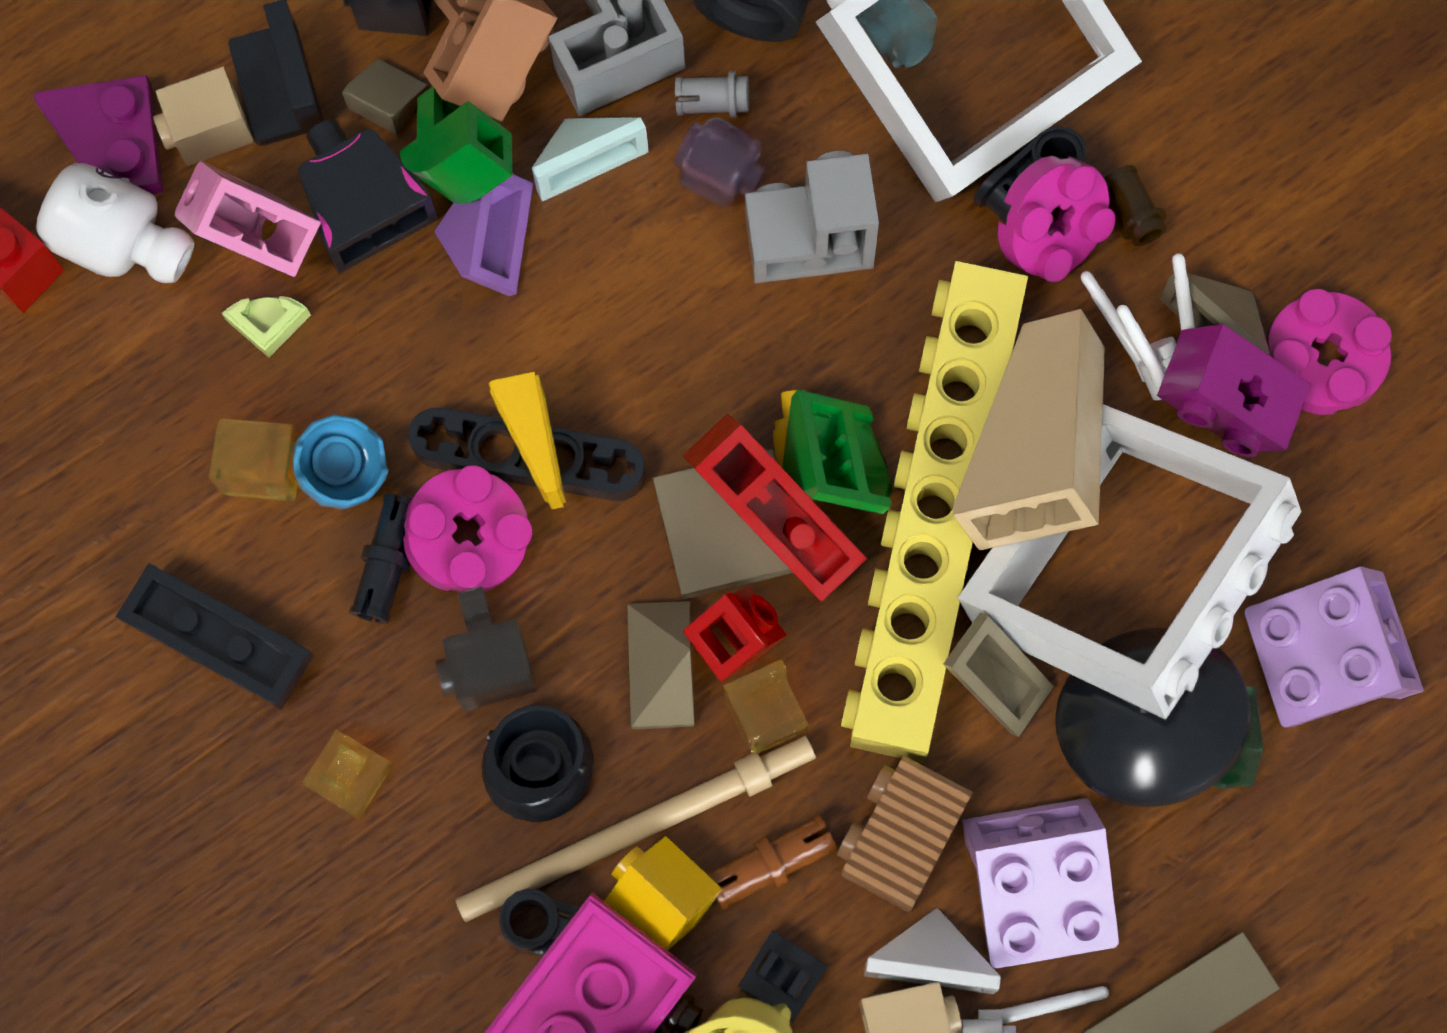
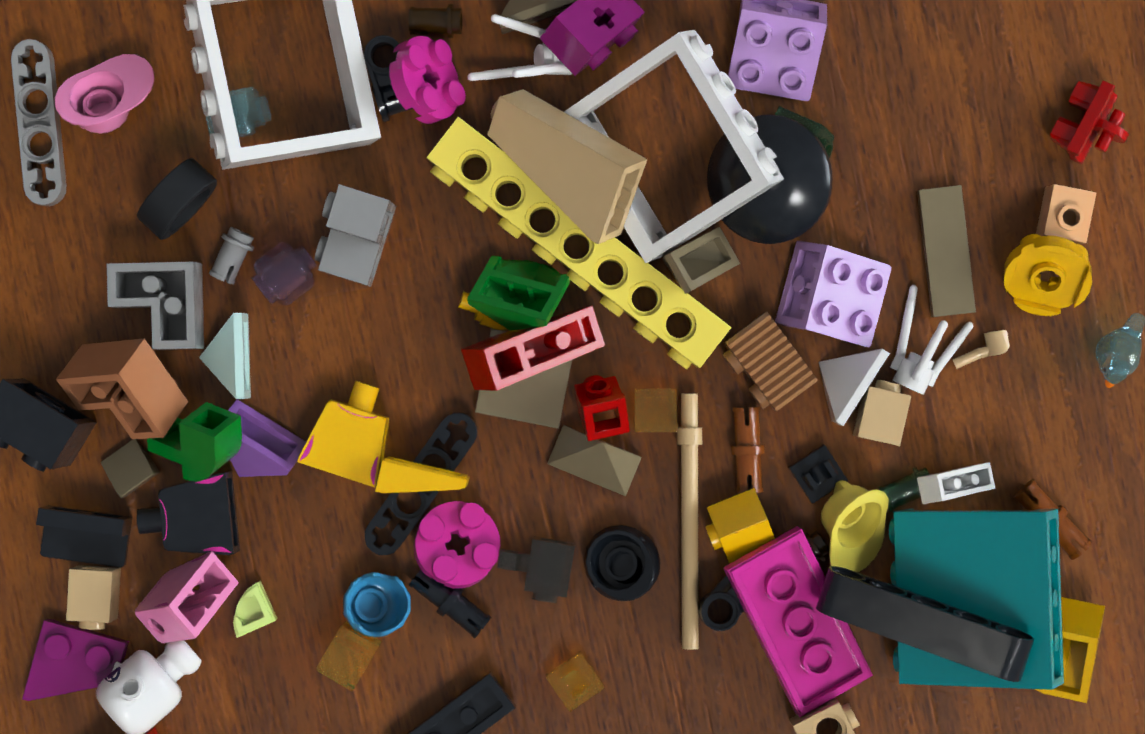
camera: 65 degrees left, 15 degrees up
none -> yellow torso [297,380,389,488]

